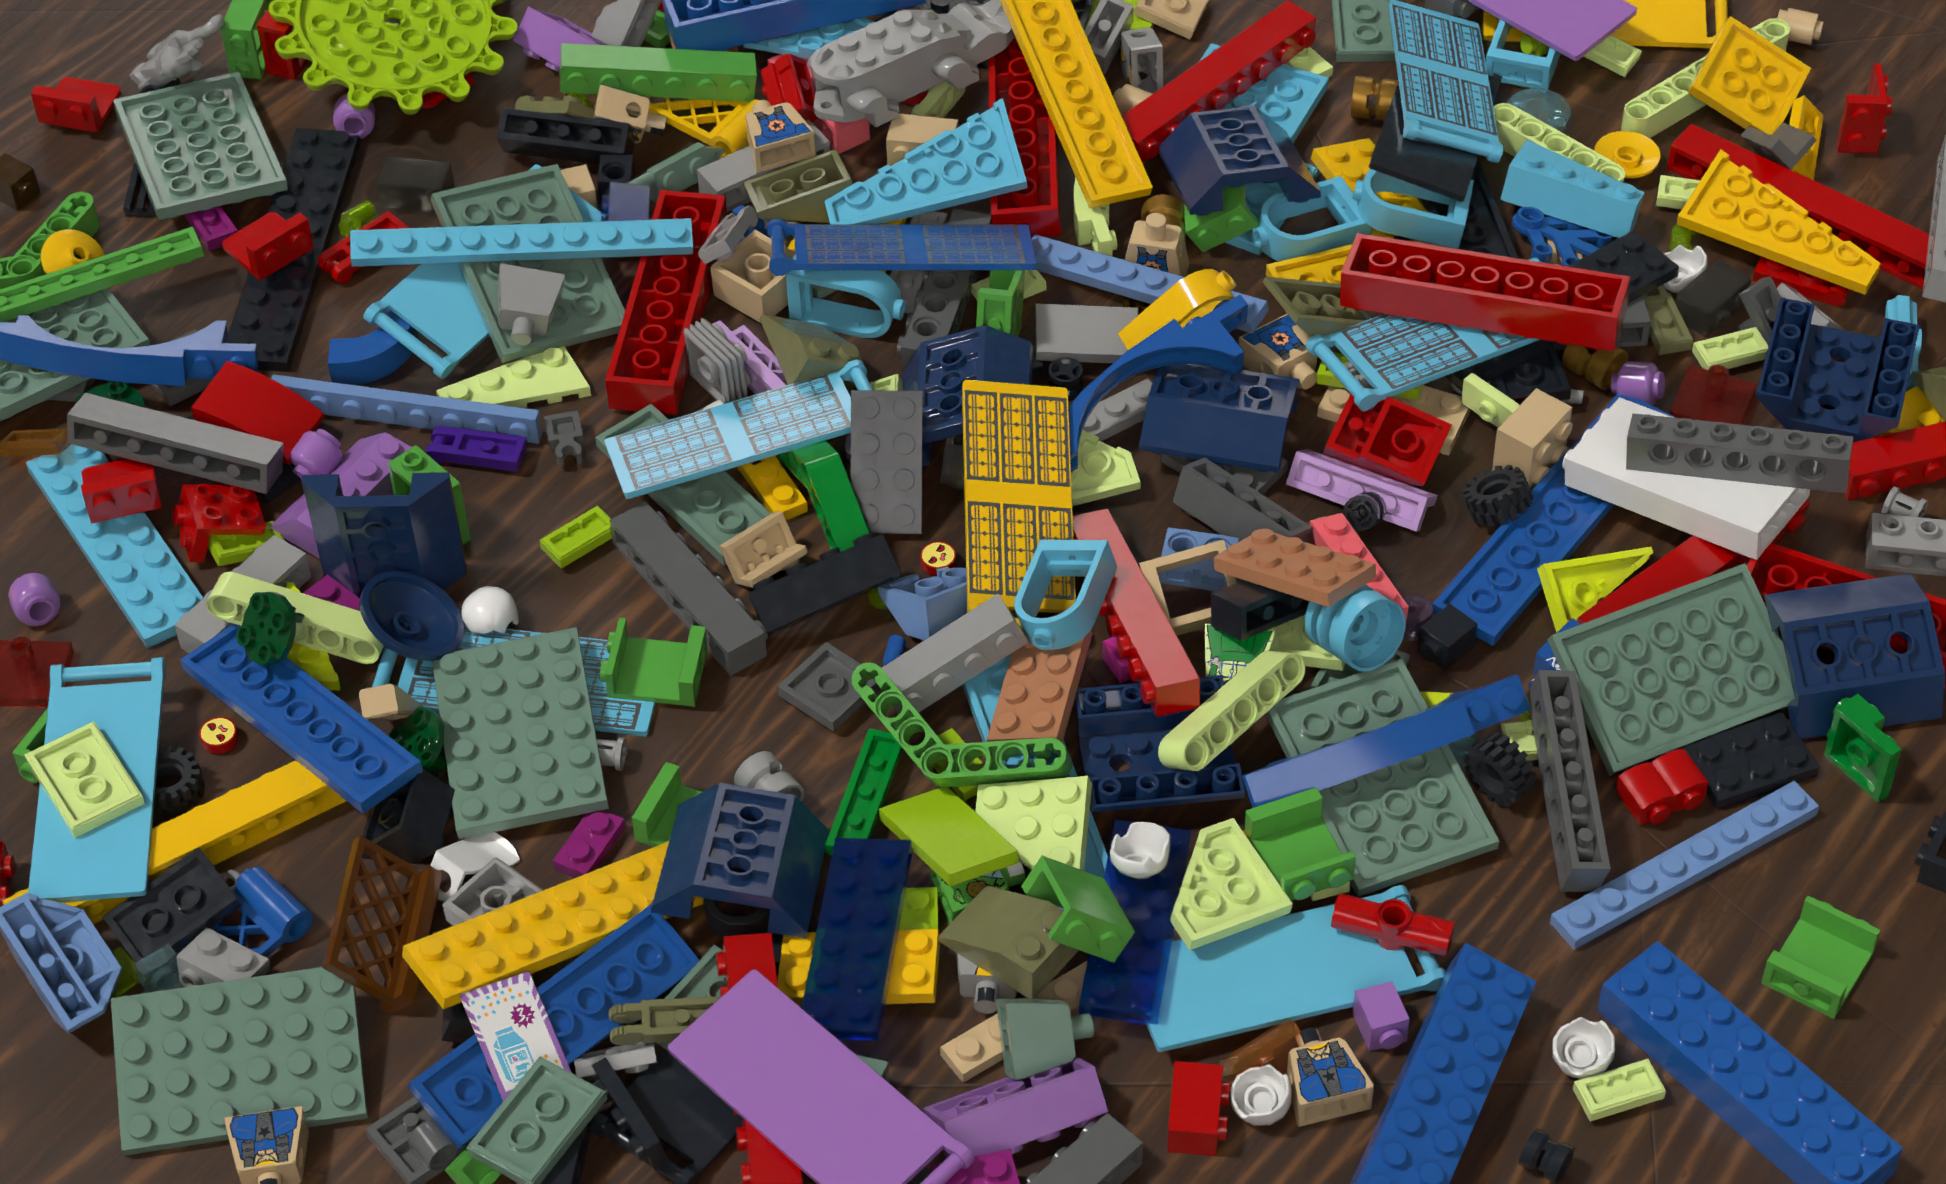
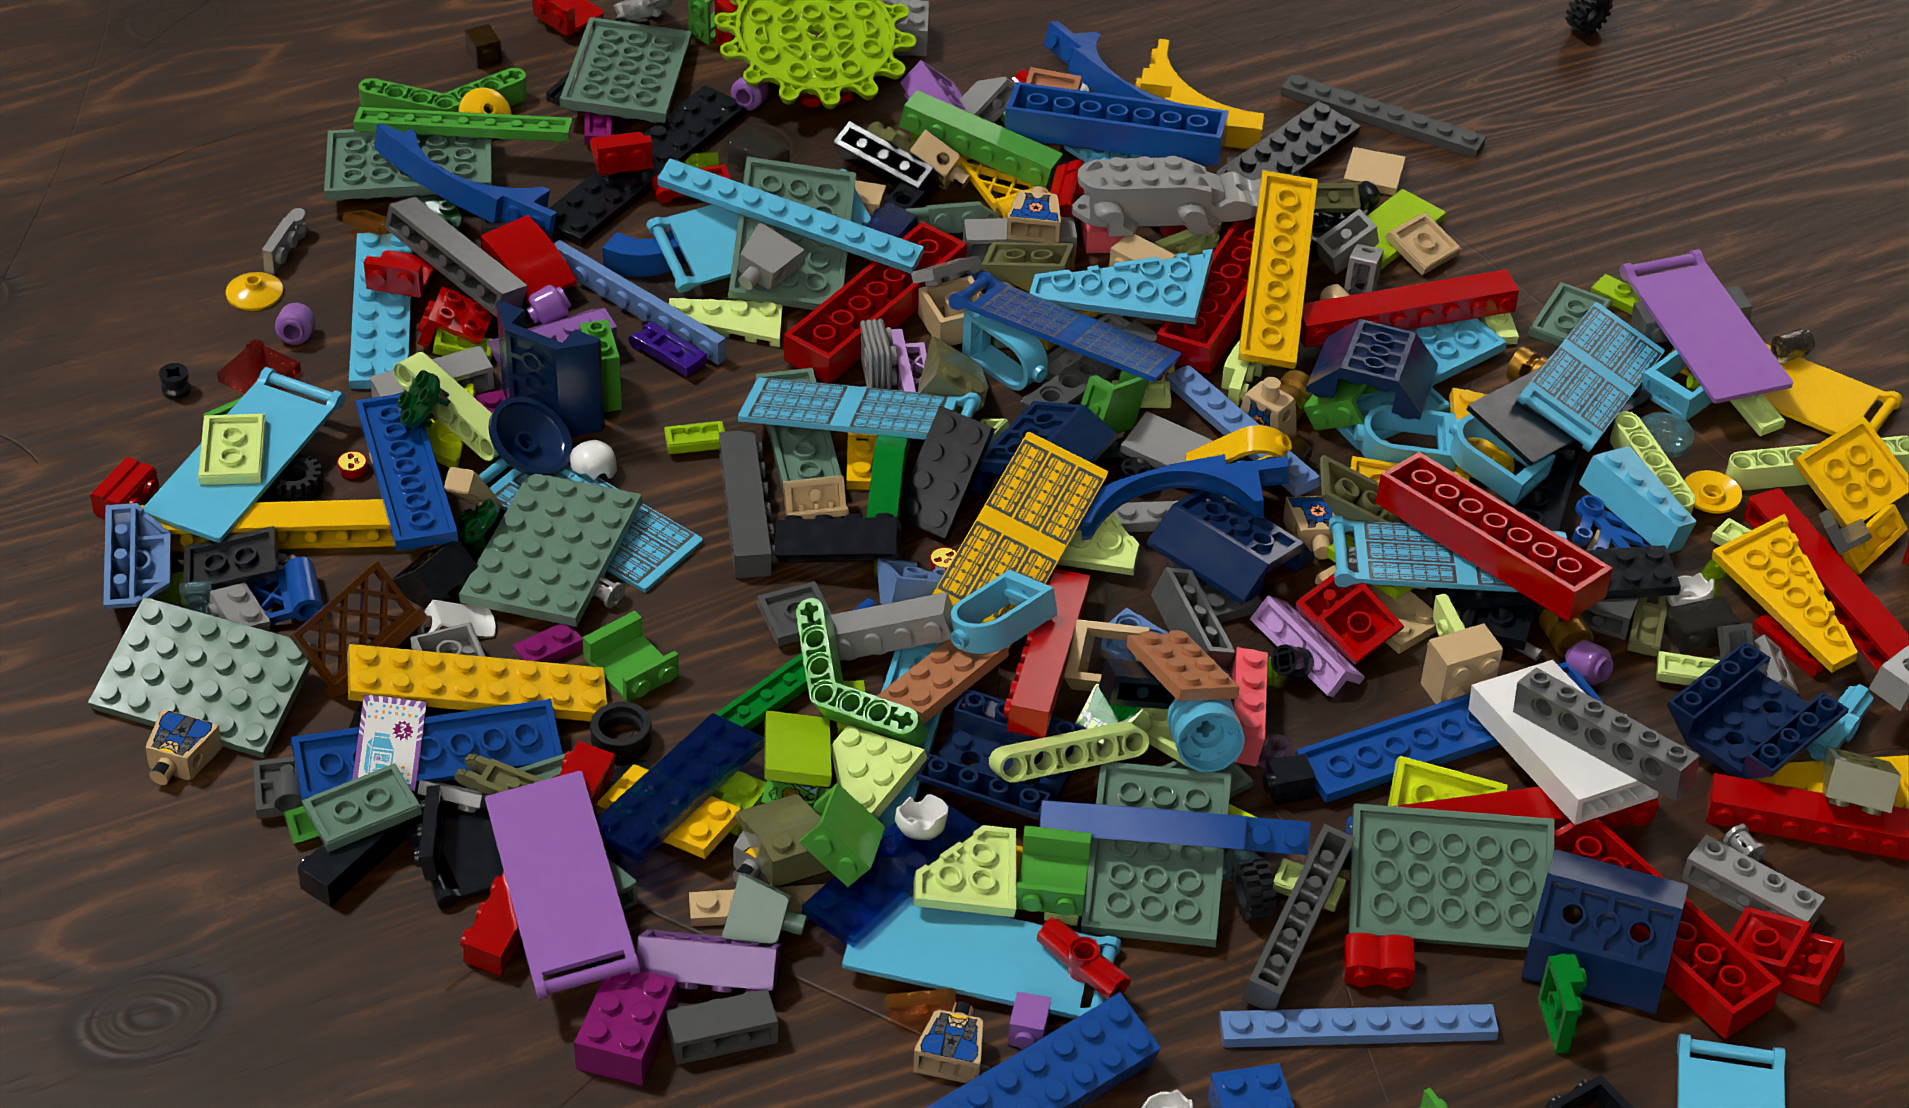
camera: 25 degrees right, 5 degrees down
dark grey plate [544,410,584,467] -> none
bright green panel [600,617,708,707] -> none
dark blue slope [651,783,829,939] -> none
light grey wheel [734,751,804,802] -> none
red brick [1167,1061,1230,1156] -> none
white hair [1230,1064,1292,1125] -> none
black tyre [1463,465,1533,527] -> none
clear red tile [1669,365,1757,425] -> none
black plate [1682,712,1820,810] -> none

